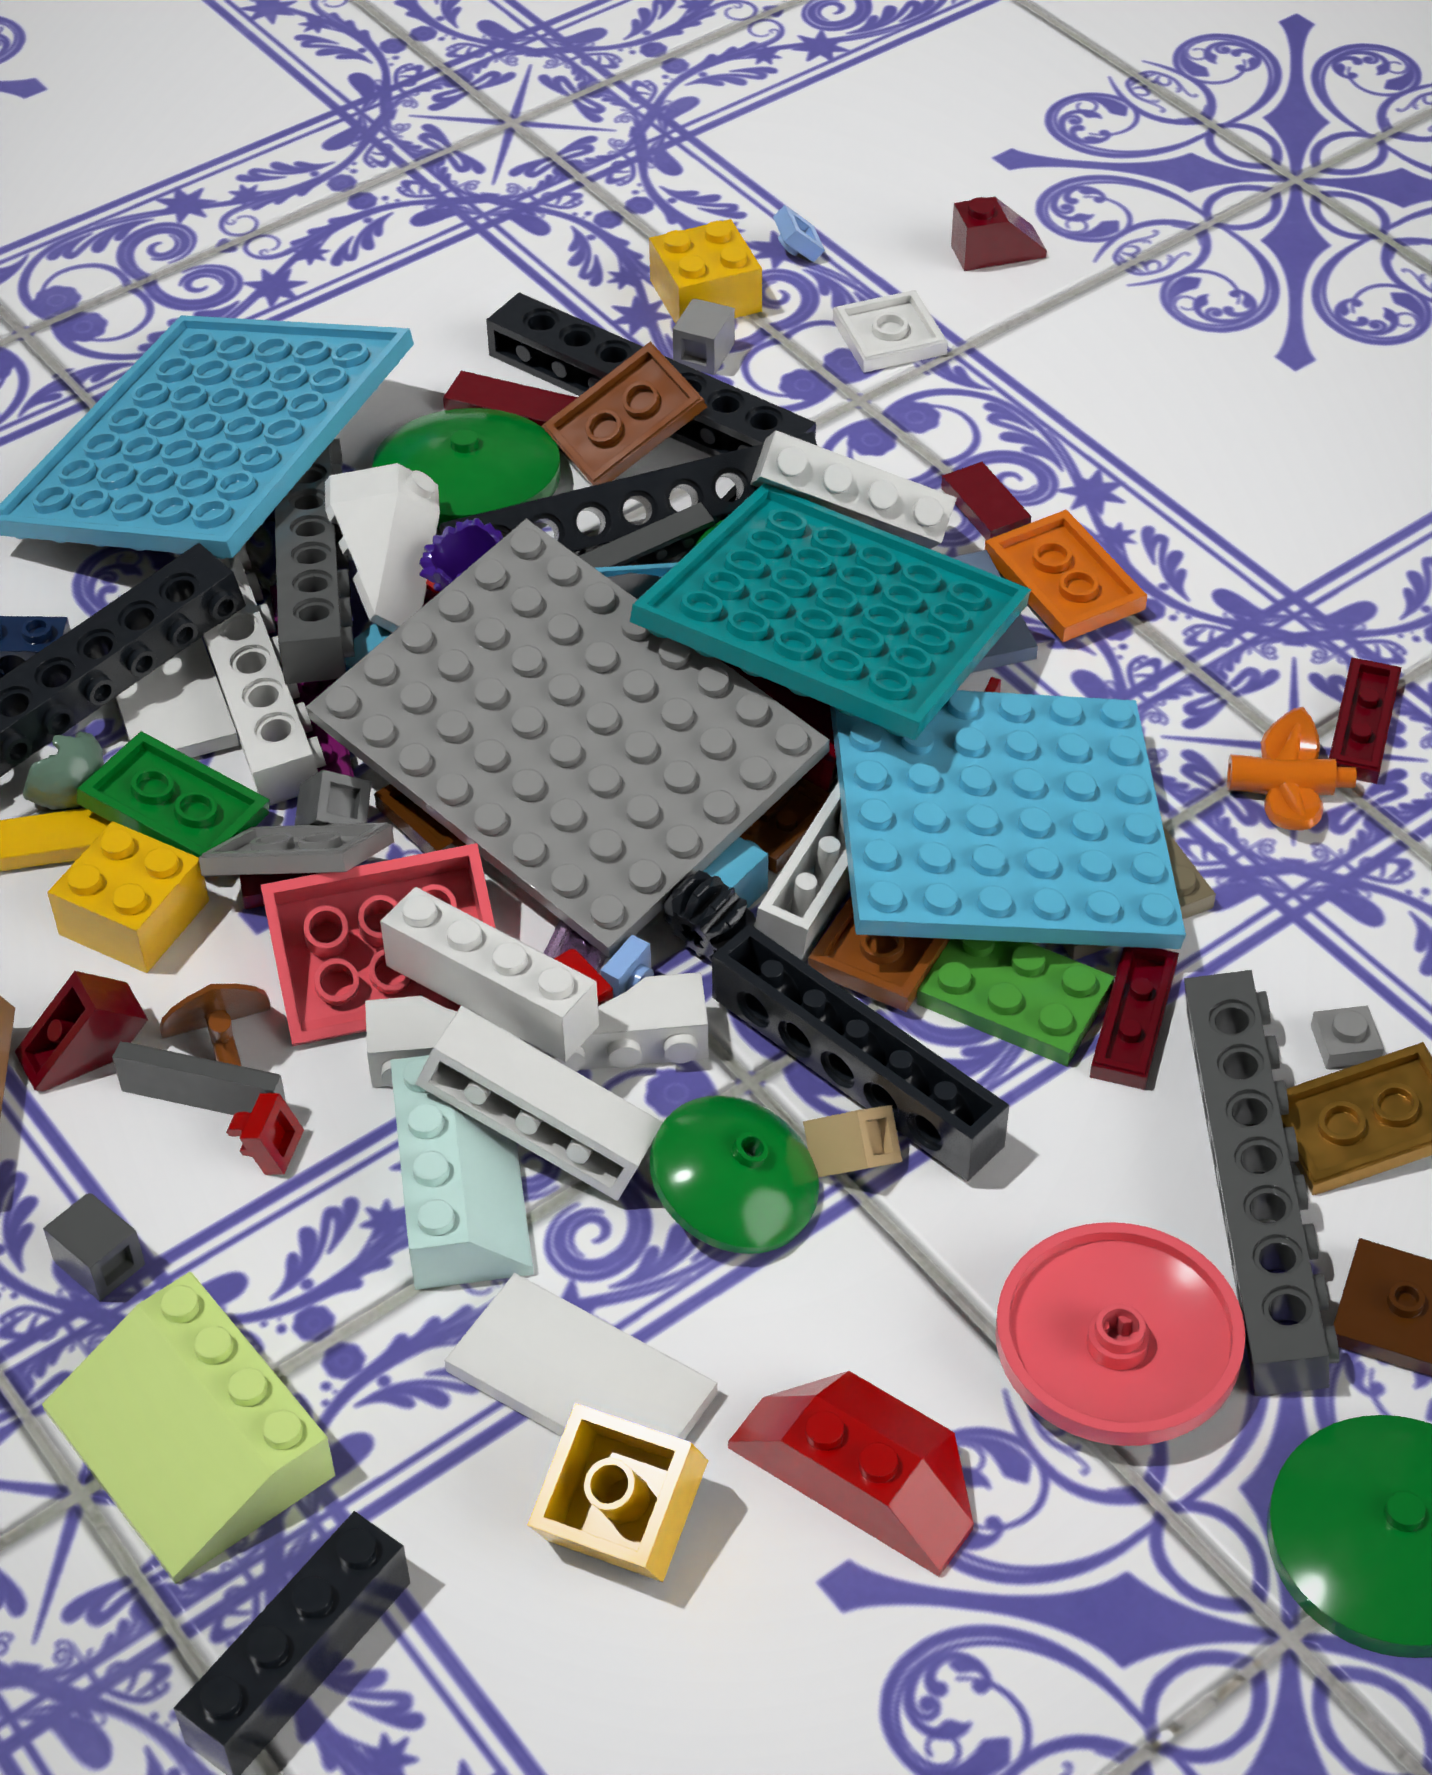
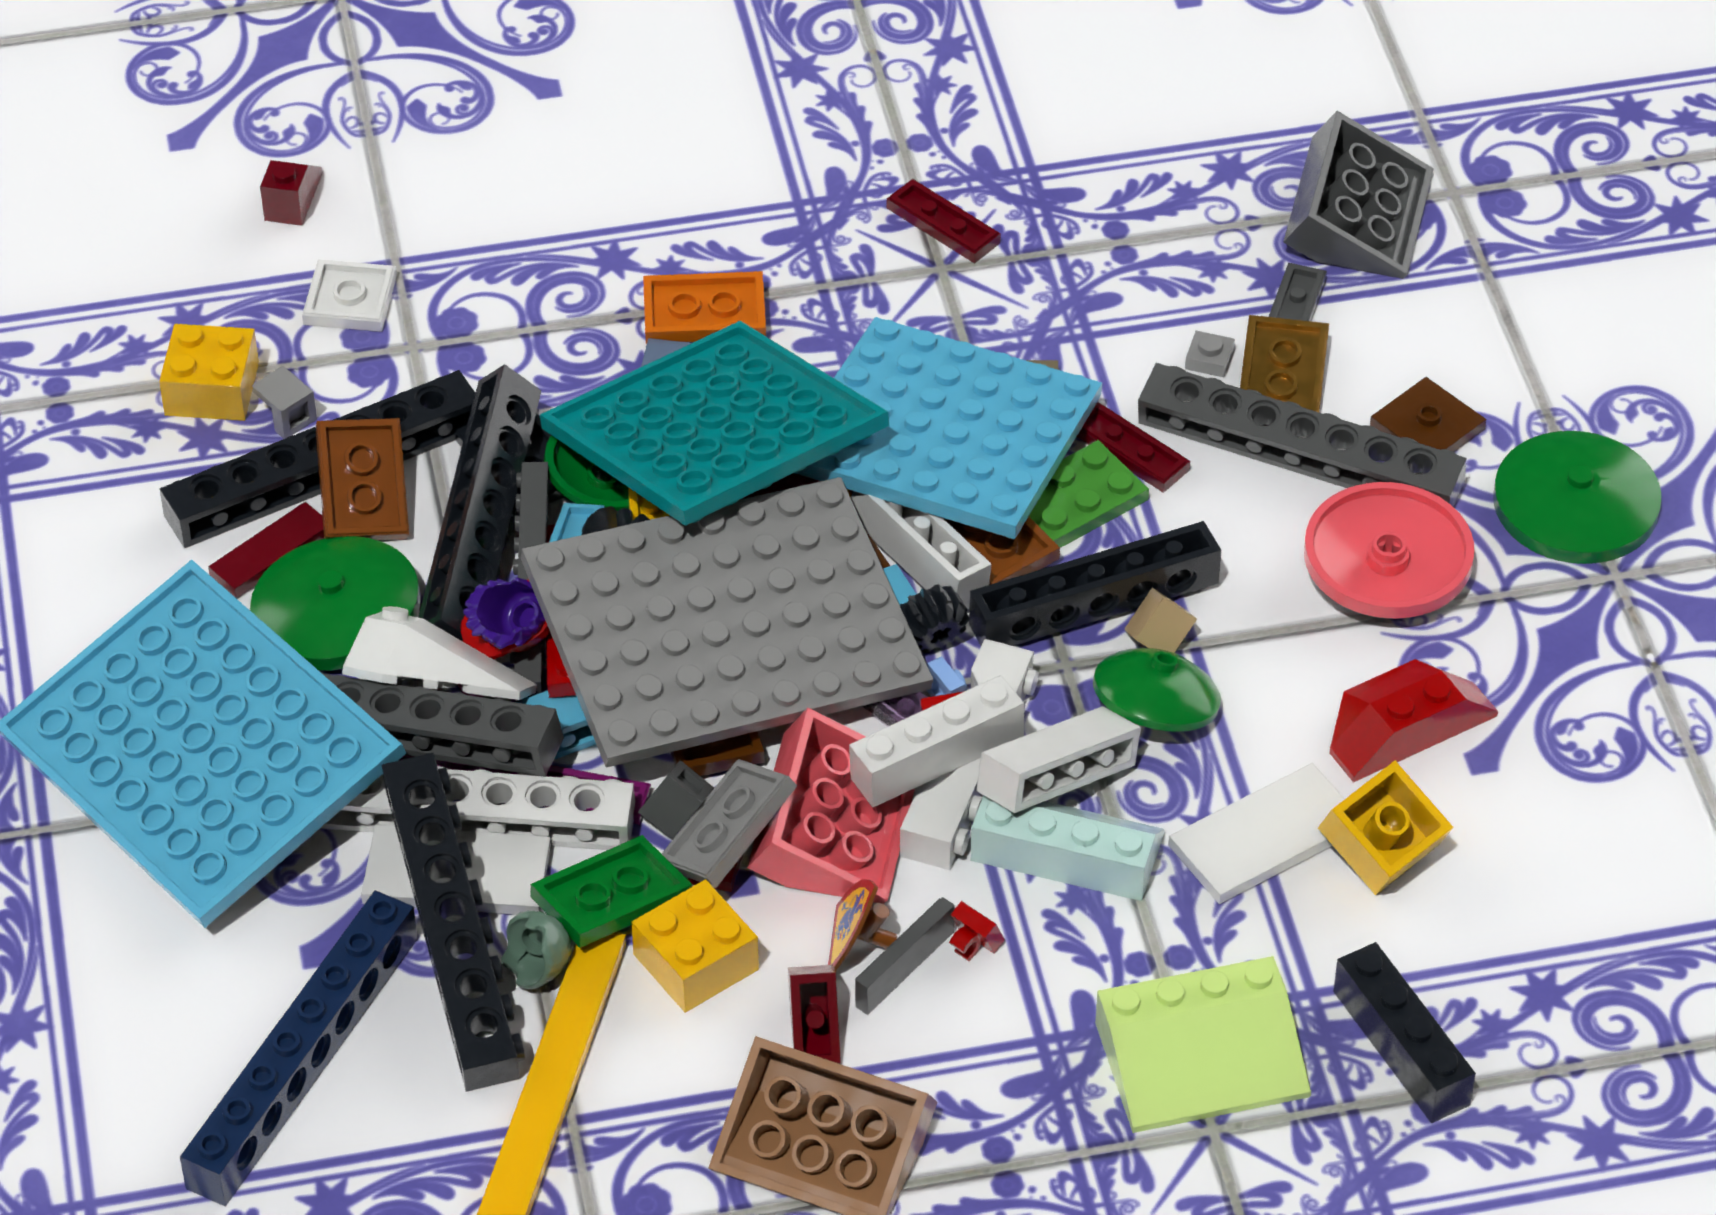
camera: 65 degrees left, 0 degrees up
dark grey panel [43,1193,145,1301] -> none
white brick [750,430,957,549] -> none
light blue plate [773,205,825,262] -> none
dark red tile [941,461,1032,540] -> none
orange plant [1227,707,1357,831] -> none

